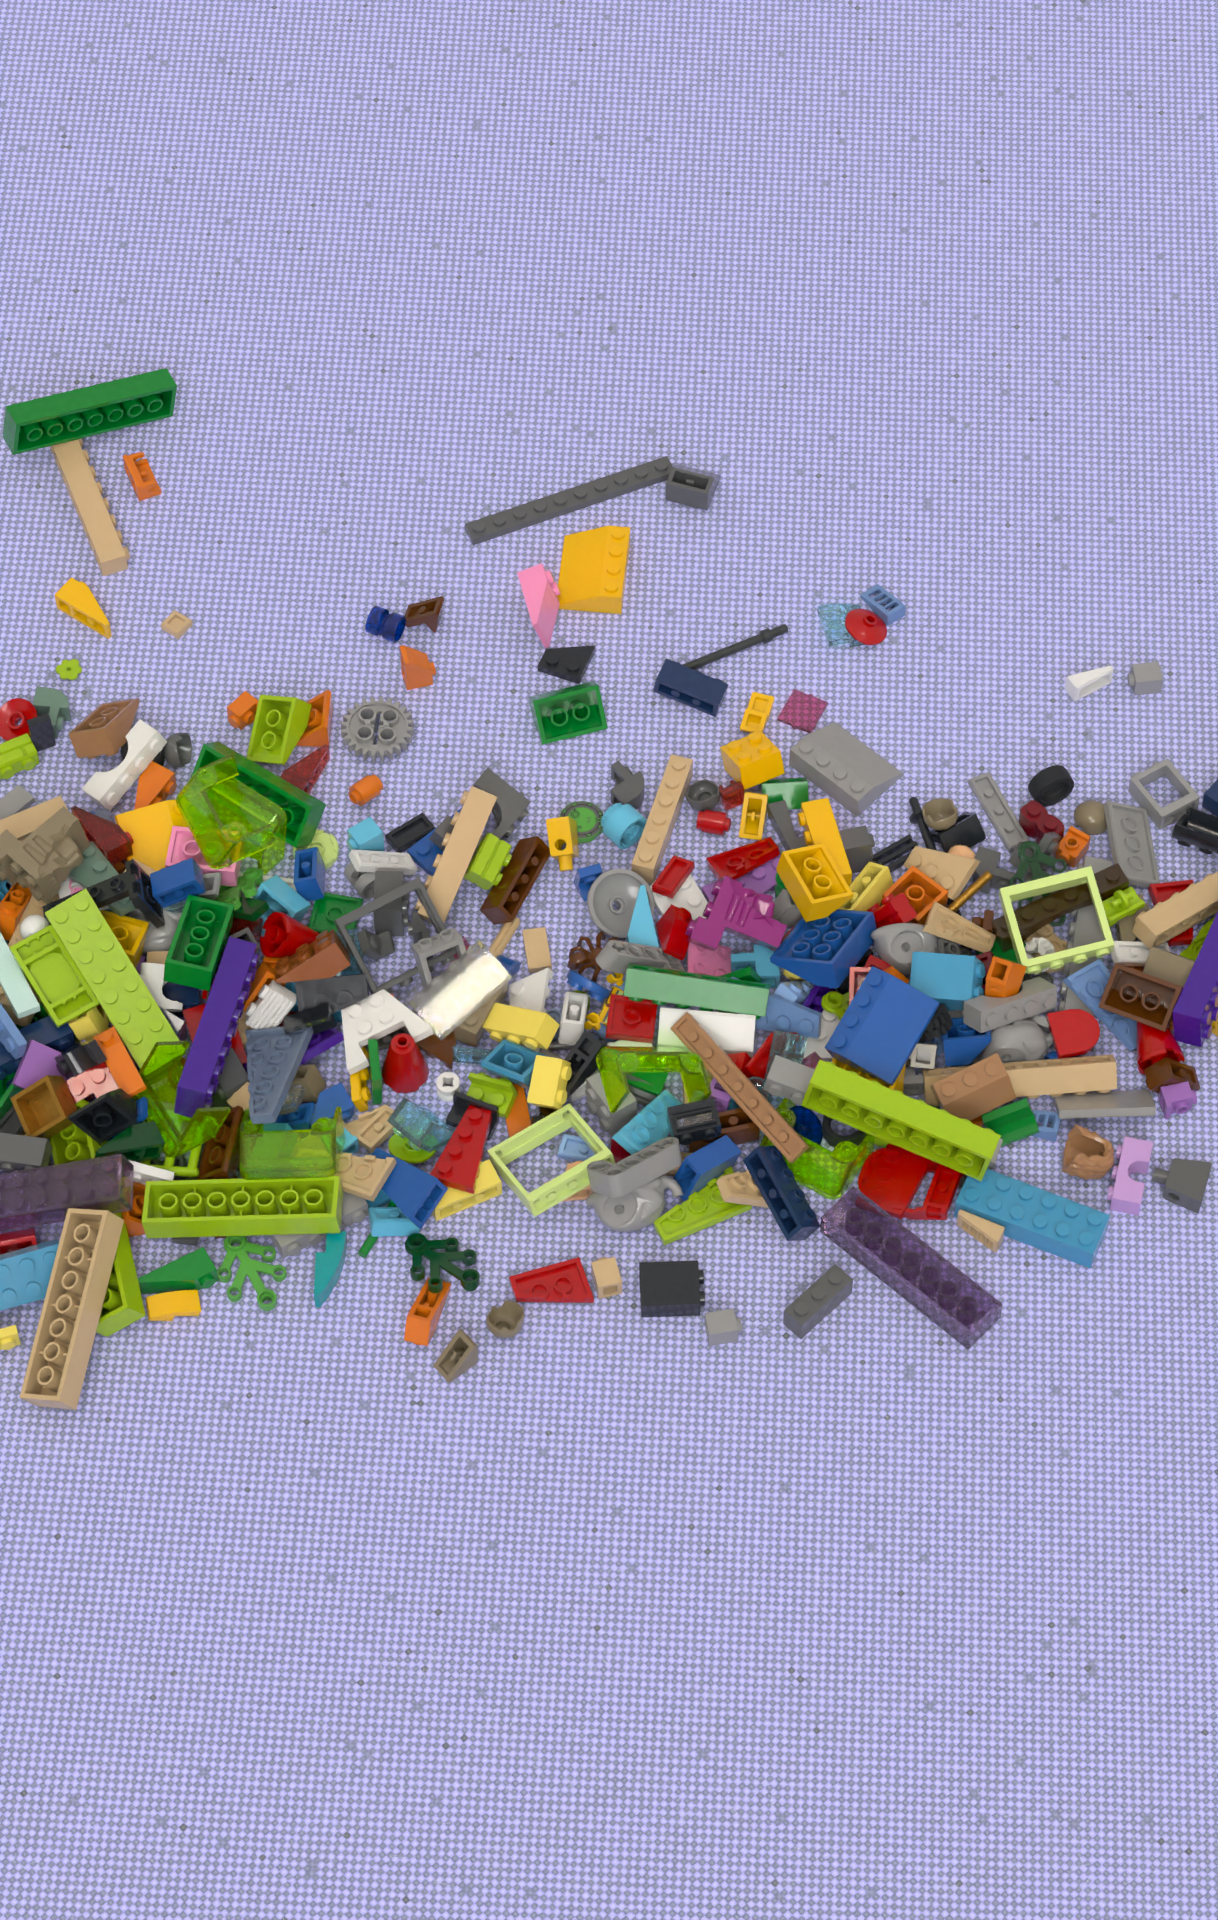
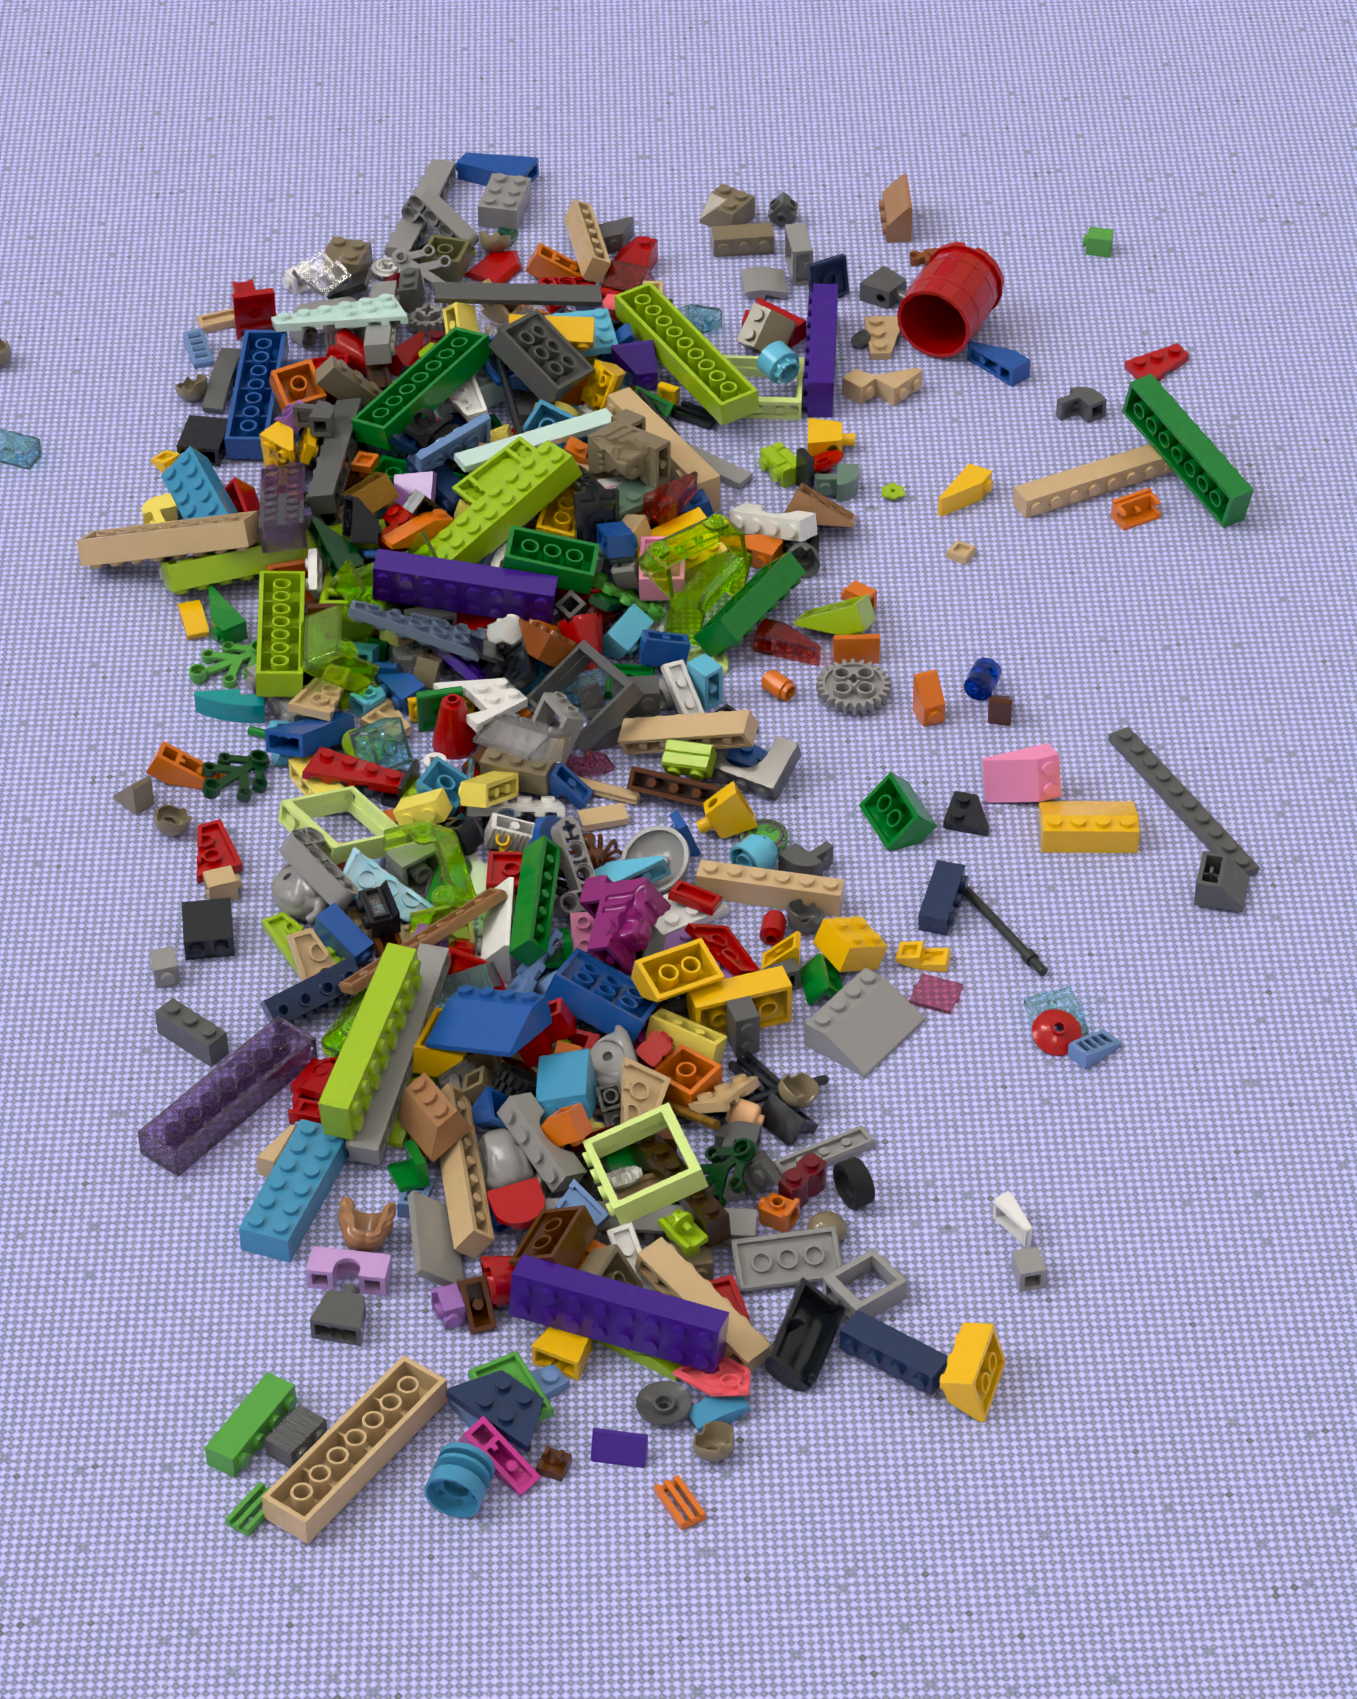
camera: 85 degrees right, 15 degrees down
clear red tile [719,780,745,811] -> none

